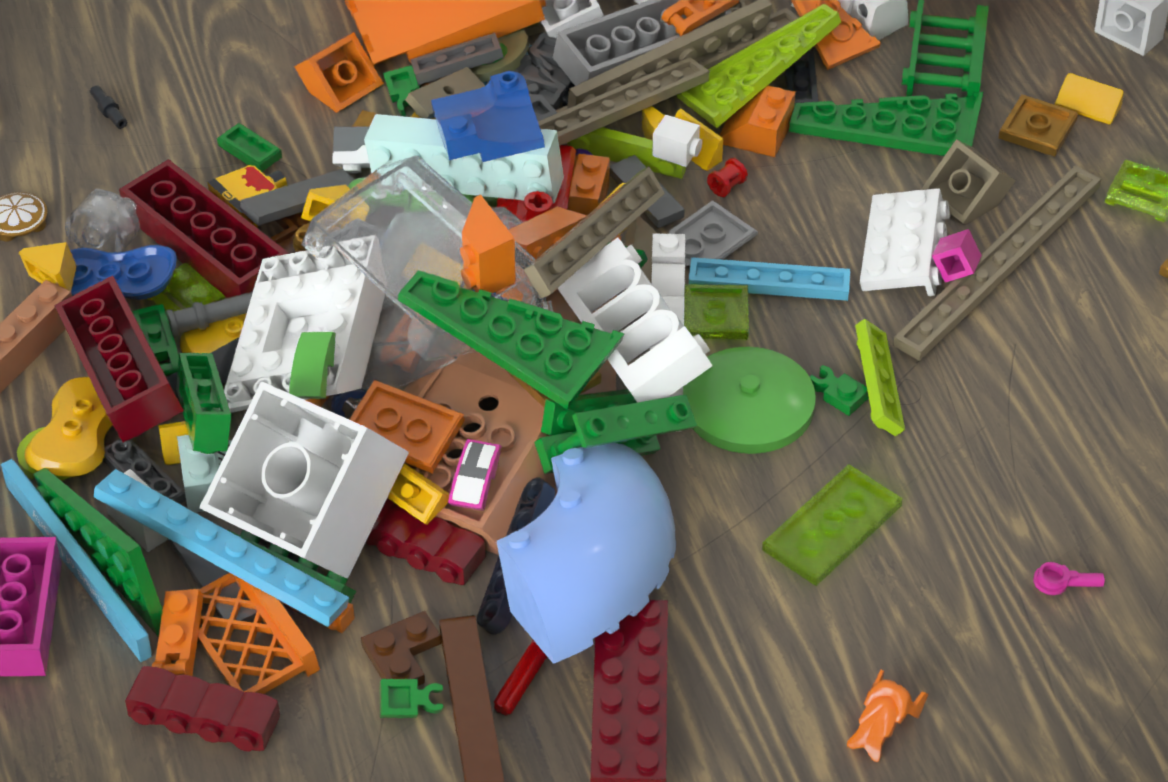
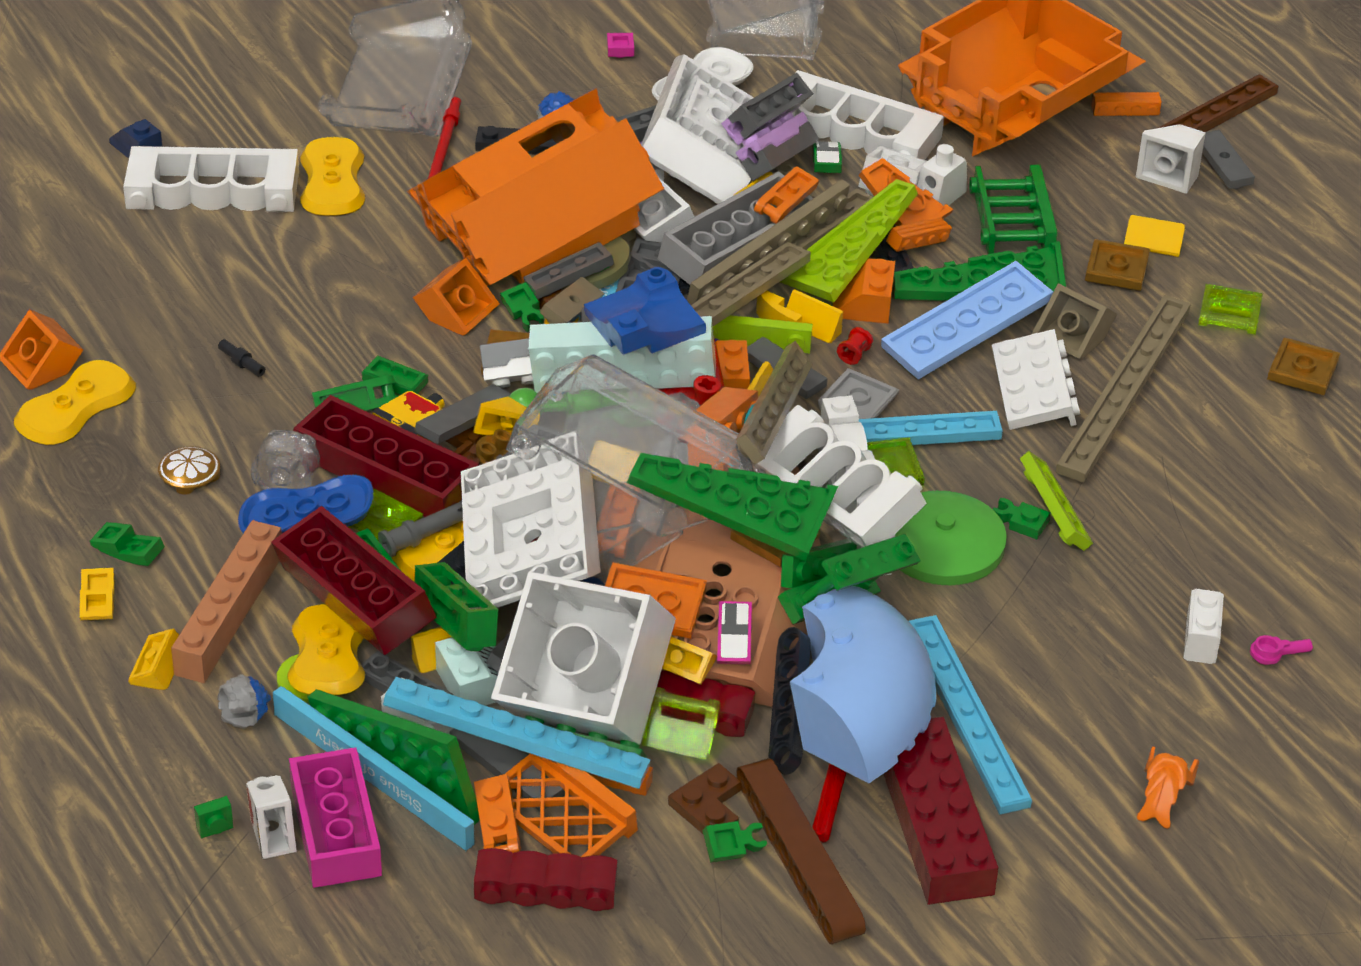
camera: 15 degrees left, 5 degrees down
yellow slope [19,242,77,291] -> none
bright green slope [289,332,336,399] -> none
orange slope [460,195,516,293] -> none
white brick [652,115,702,167] -> none
clear neon green tile [762,464,903,586] -> none
dark pink brick [932,229,982,283] -> none
none -> green plate [311,375,398,412]
none -> clear neon green plate [642,687,720,760]
none -> light blue plate [881,261,1053,379]
none -> orange piece [886,217,952,252]
none -> medium azure tile [909,615,1032,815]
none -> white brick [1183,589,1224,664]

